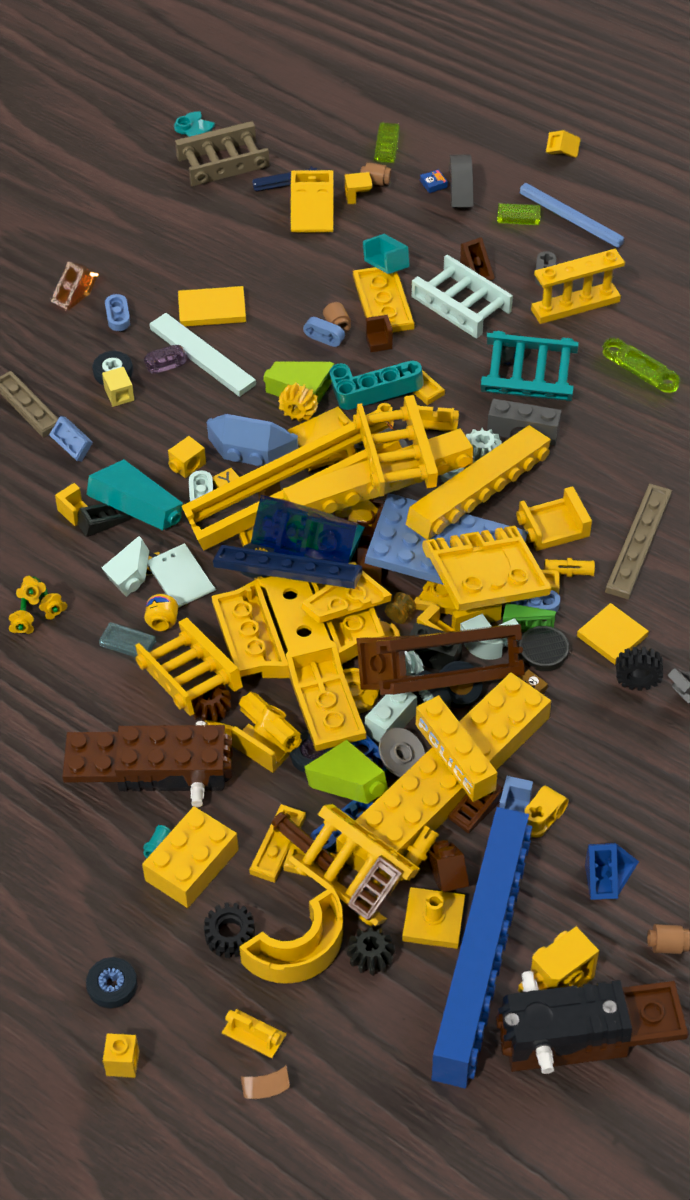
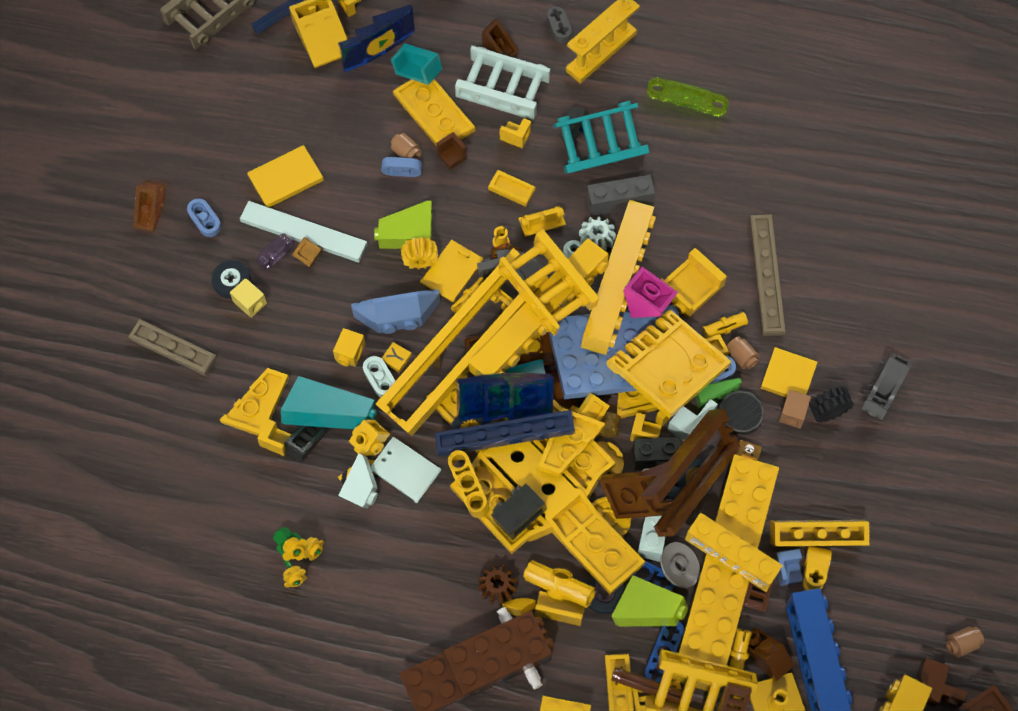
camera: 25 degrees left, 15 degrees up
medium blue plate [49,416,93,462] -> none
clear light blue tile [99,622,156,657] -> none
yellow fence [135,618,243,716] -> none
yellow head [144,594,179,631] -> none
teal beam [330,361,424,410] -> none
blue slope [585,843,639,900] -> none
none -> yellow wing [220,368,289,436]
none -> pearl gold tile [292,237,323,267]
none -> clear blue slope [338,5,415,72]
none -> yellow brick [349,420,390,456]
none -> yellow beam [448,450,489,518]
none -> pearl dark grey brick [491,483,547,540]
none -> yellow panel [500,118,531,149]
none -> yellow panel [570,393,609,421]
none -> dark pink slope [623,267,678,318]
none -> medium nougat brick [727,336,759,369]
none -> yellow brick [770,520,869,546]
none -> medium nougat panel [779,390,811,429]
none -> reddish brown brick [916,658,968,707]

